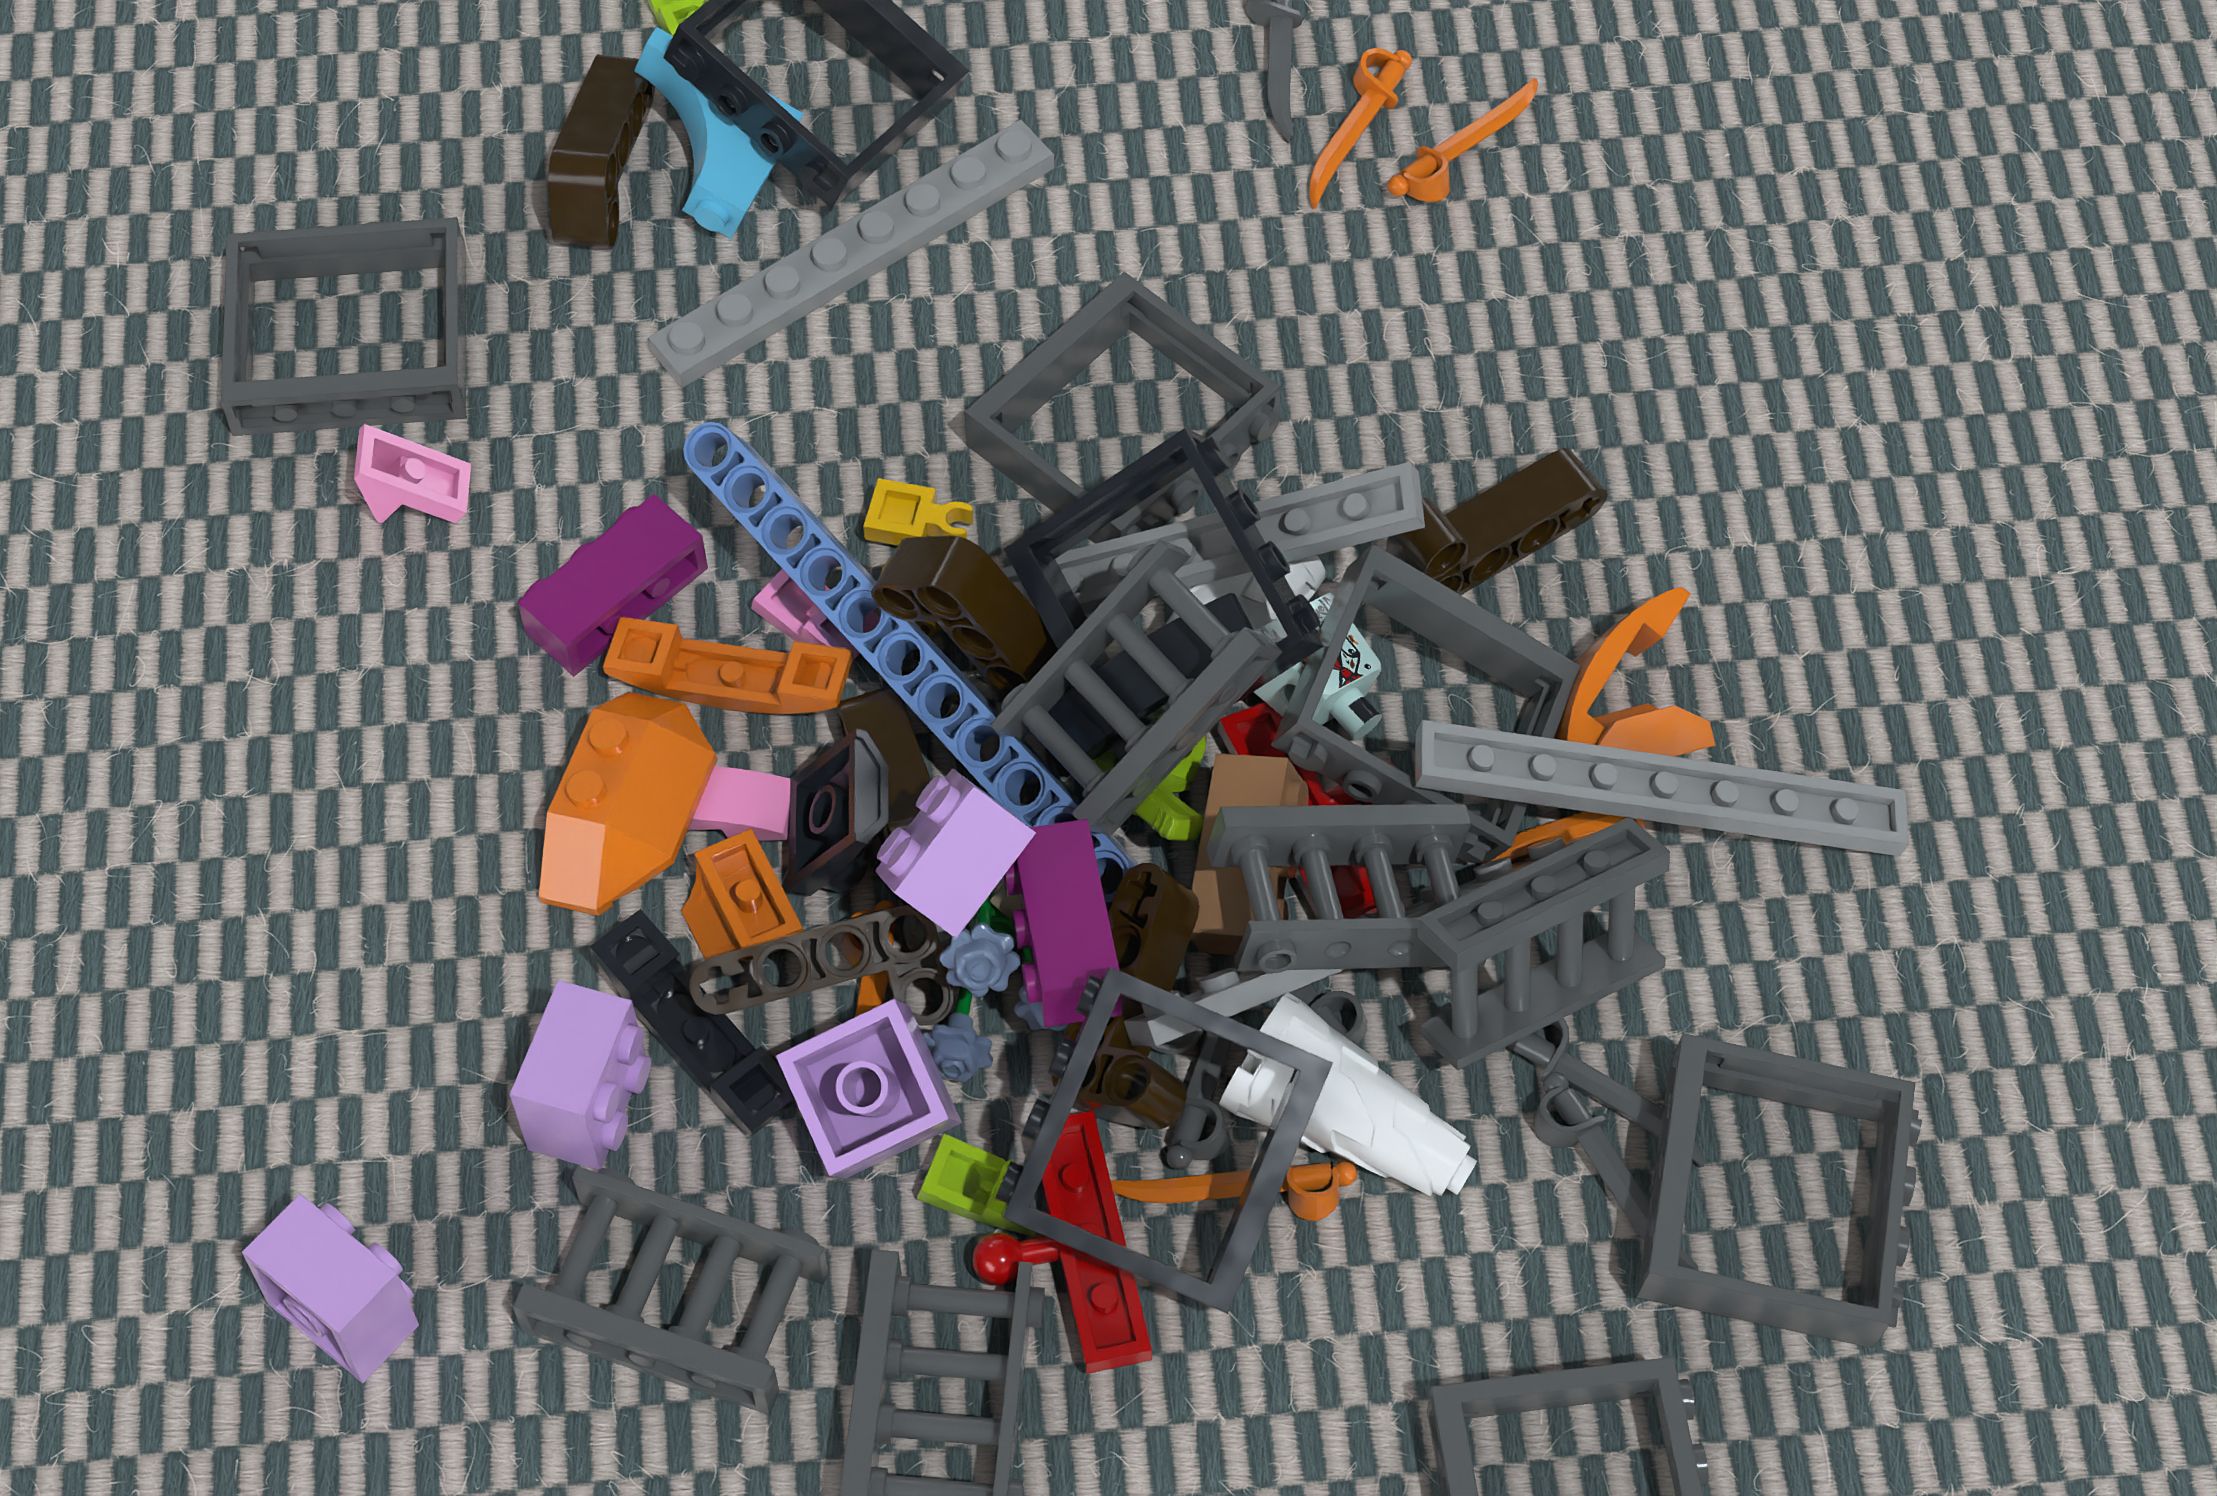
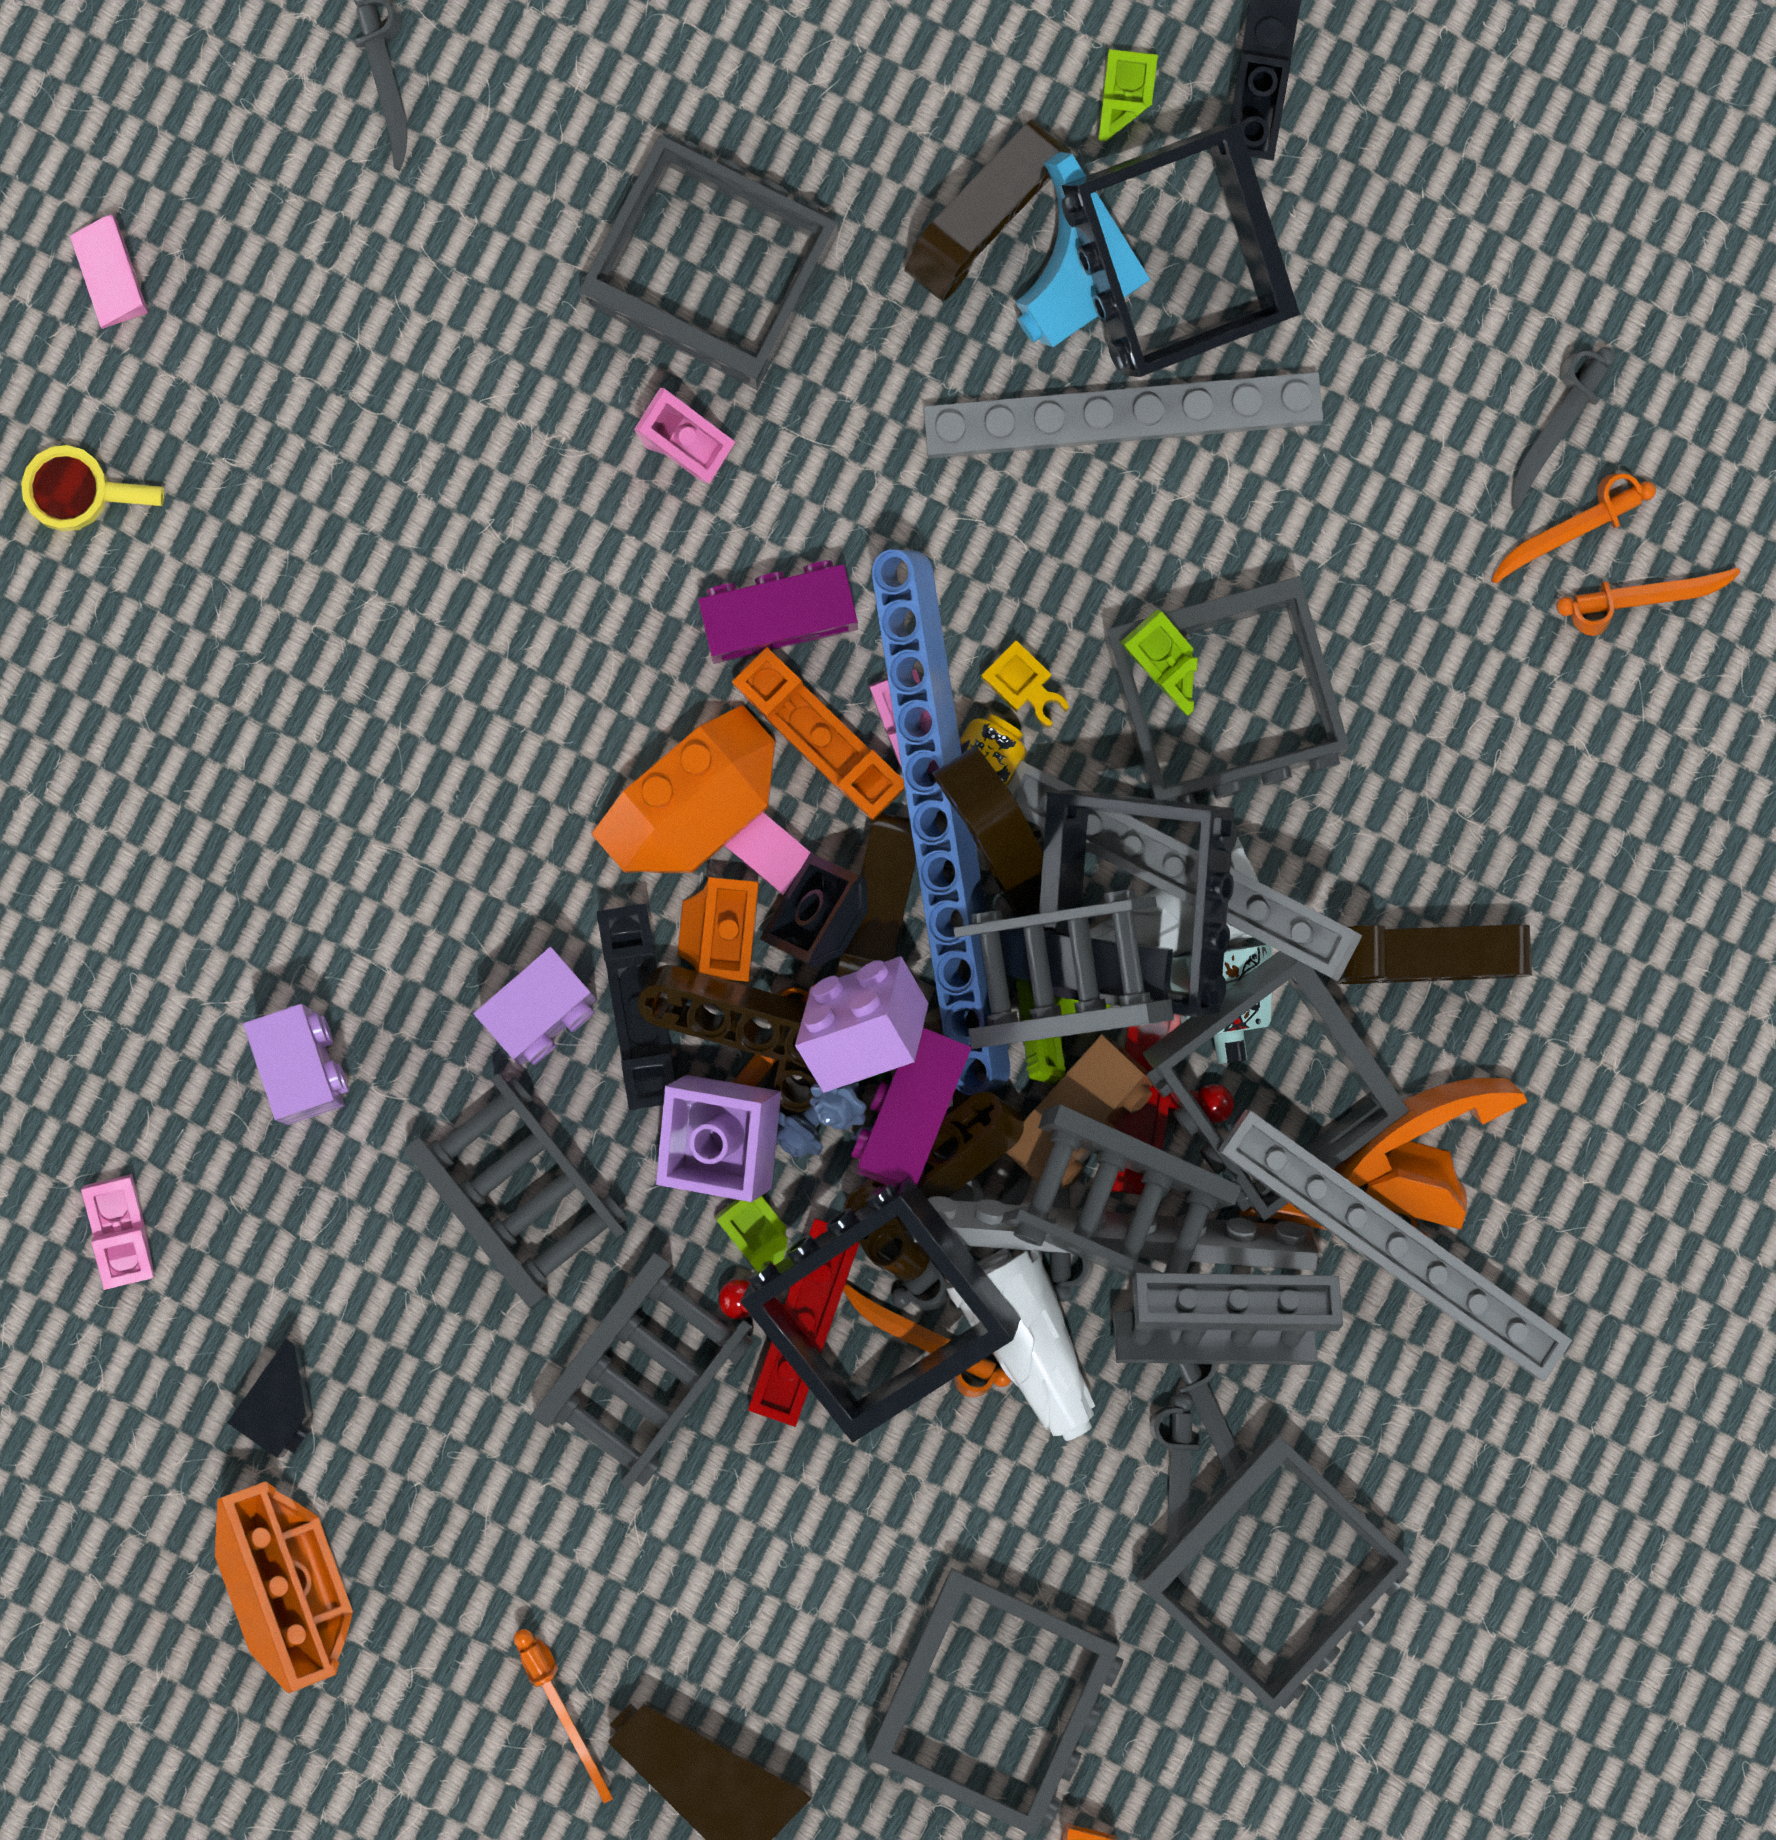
camera: 30 degrees right, 25 degrees up
none -> lime slope [1120,609,1198,716]

